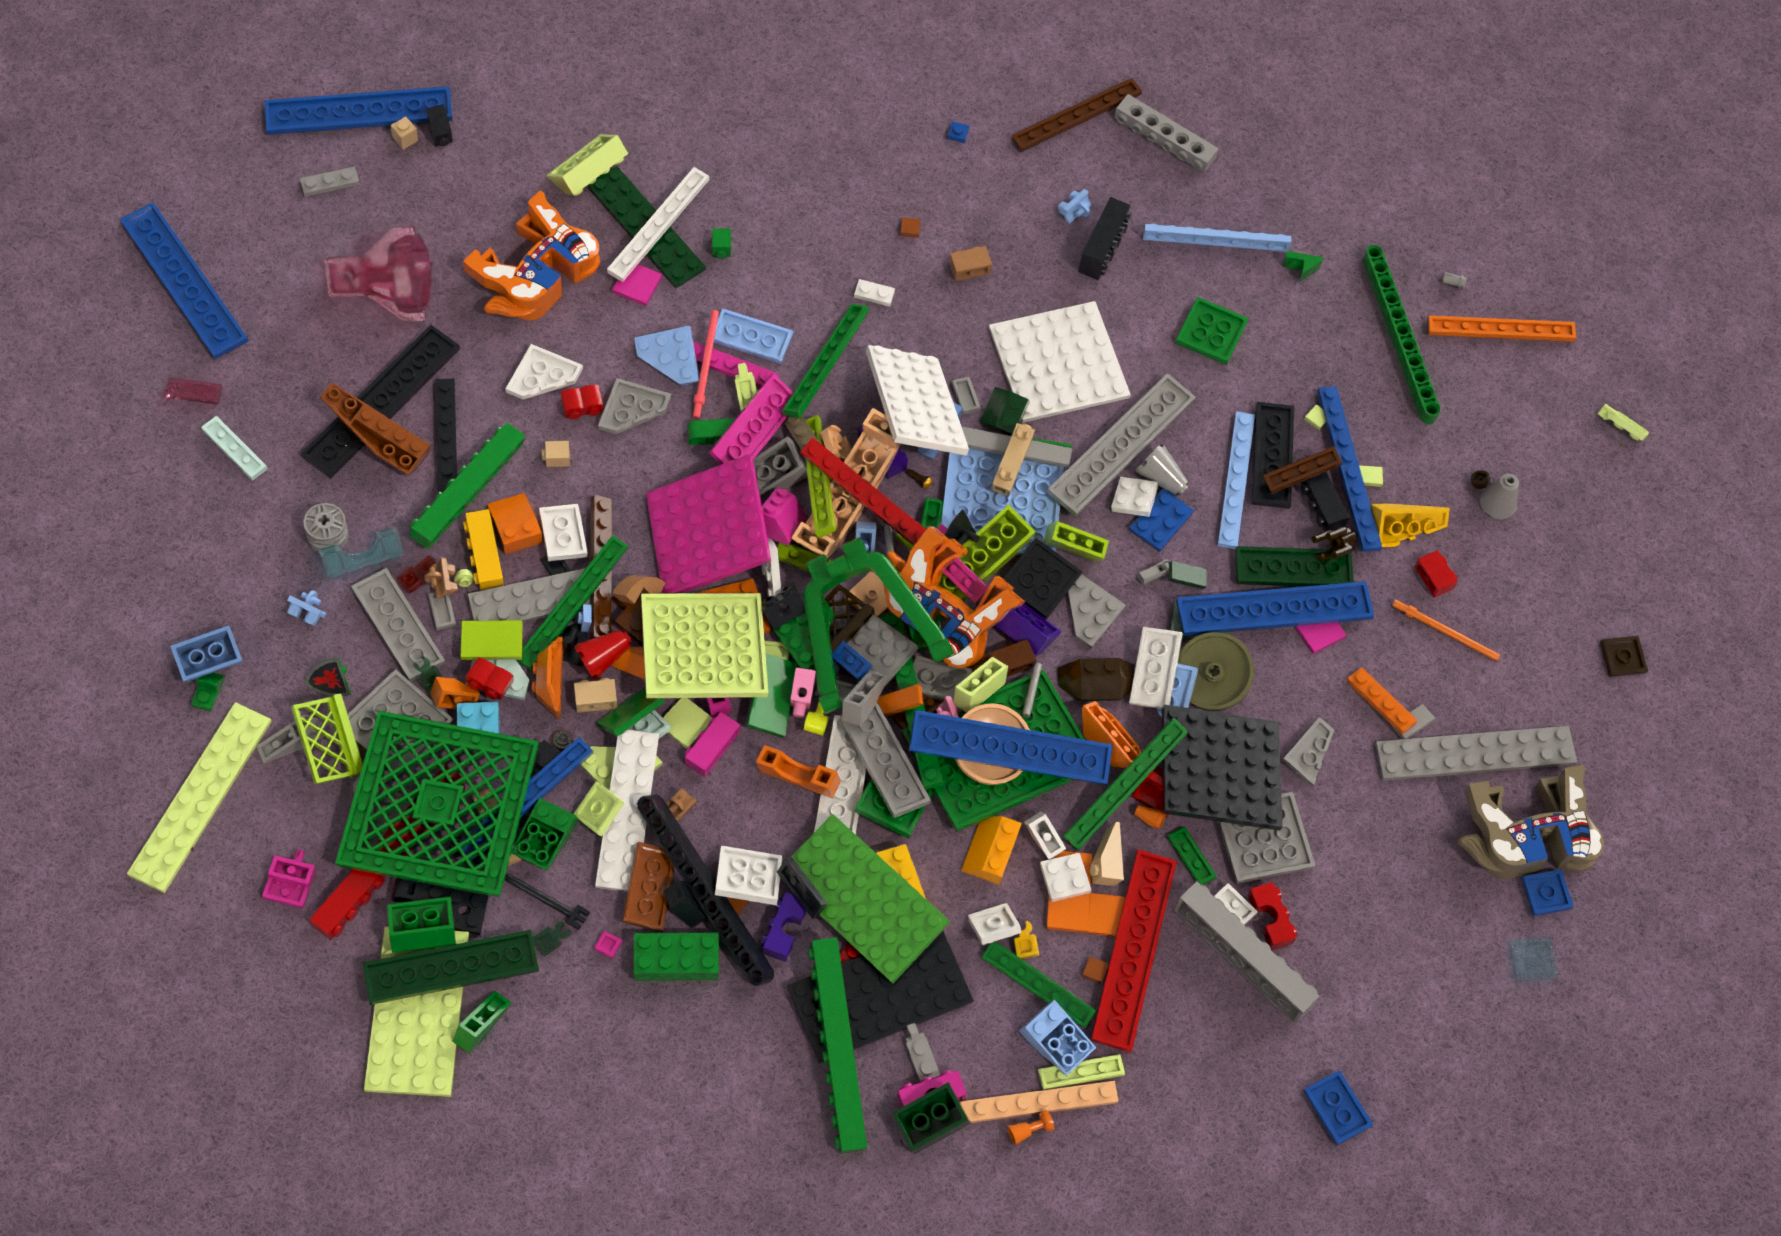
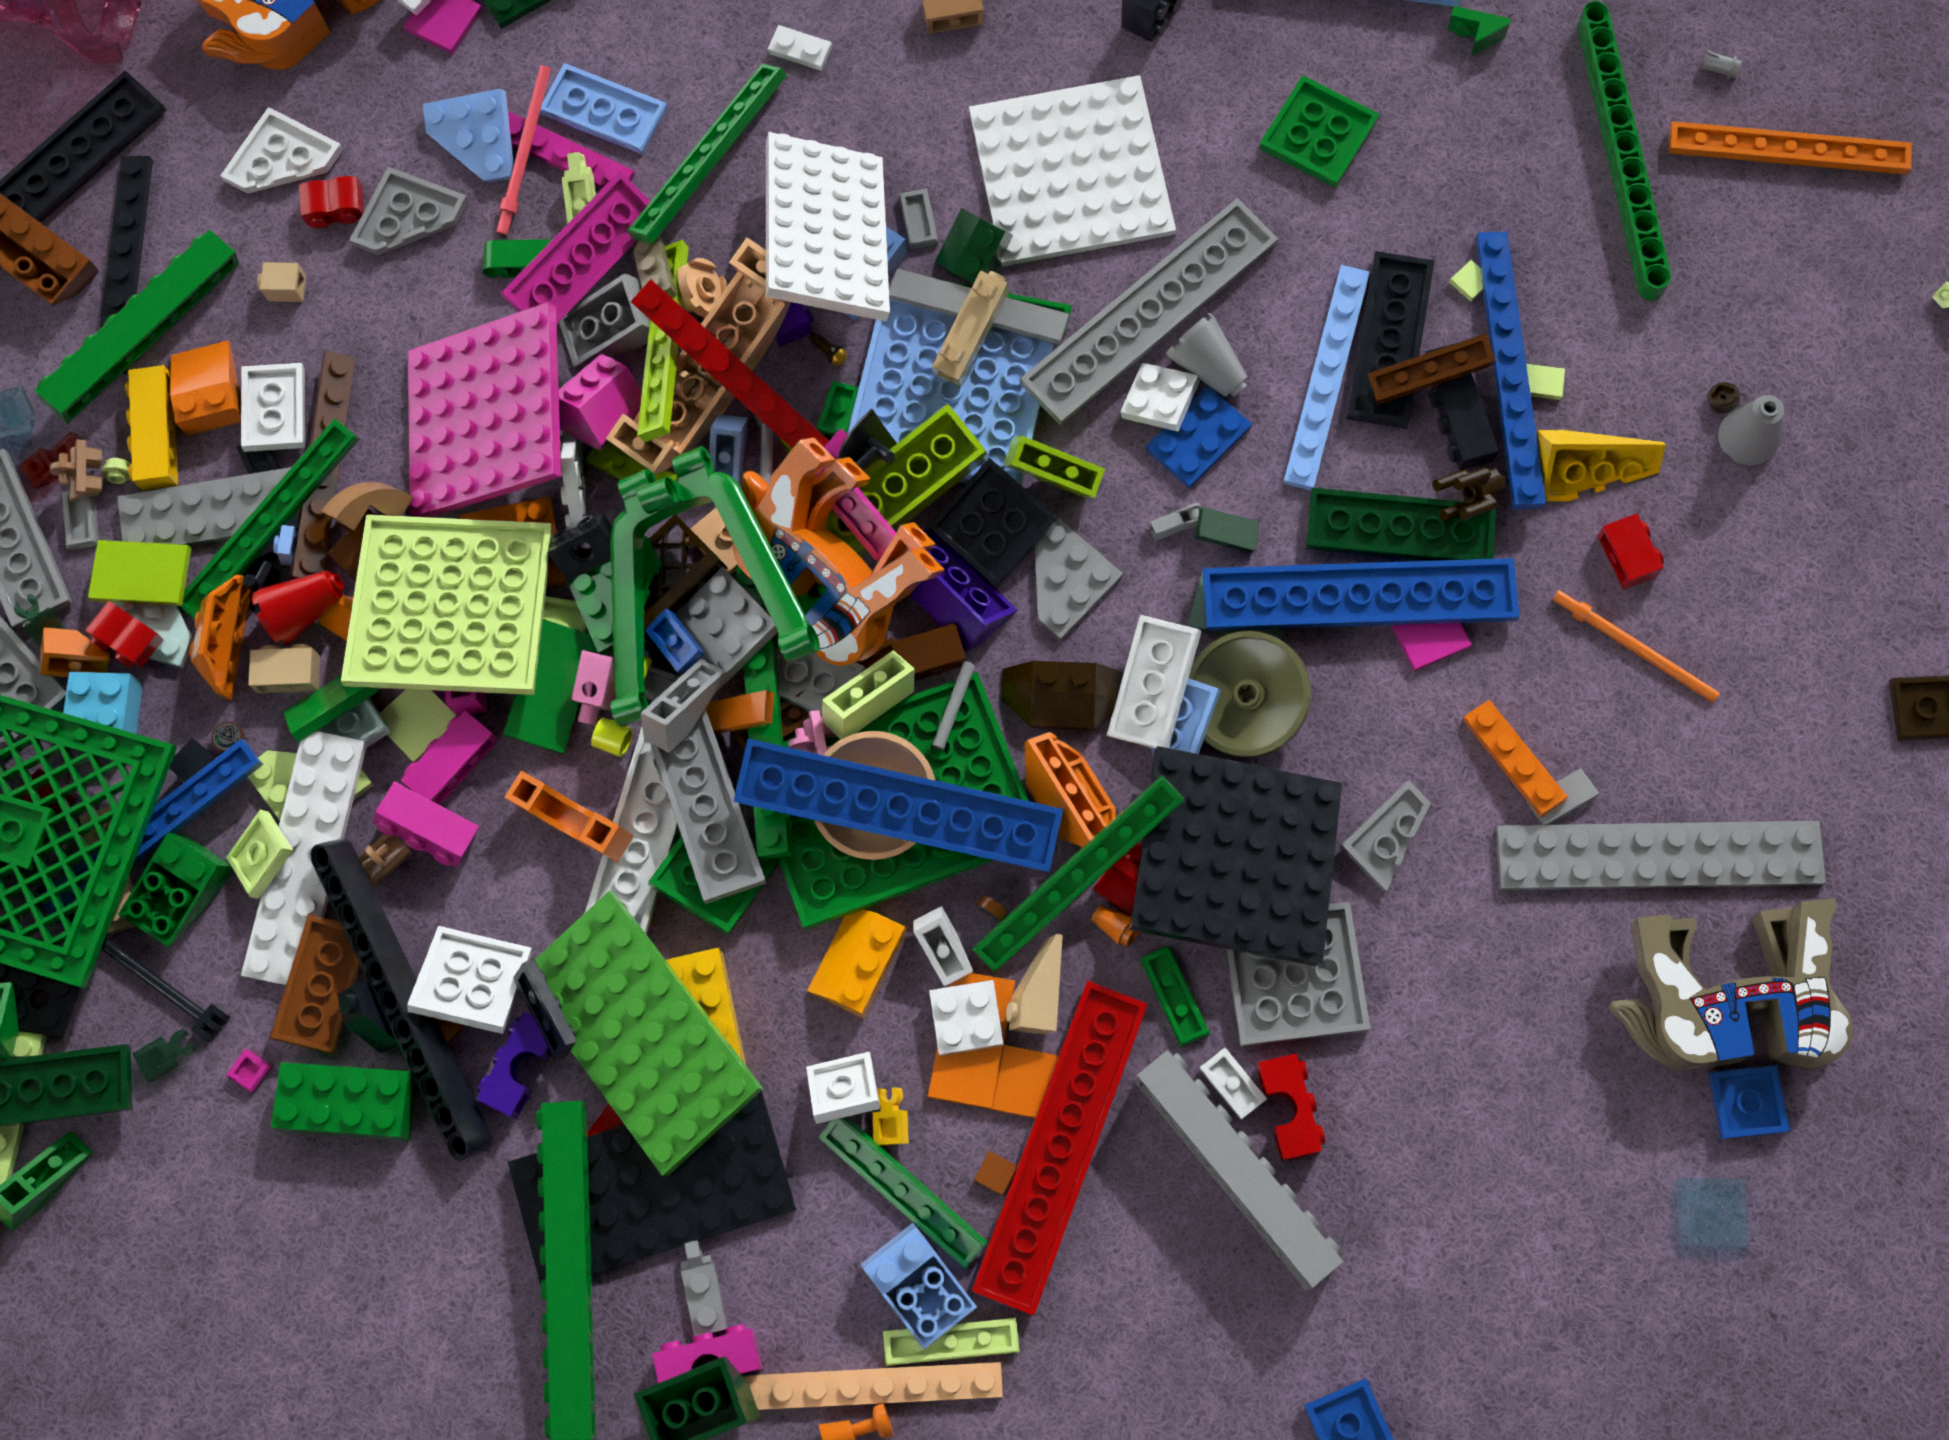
camera: 20 degrees right, 10 degrees up
none -> dark pink brick [373,781,479,868]
none -> reddish brown tile [975,895,1008,923]

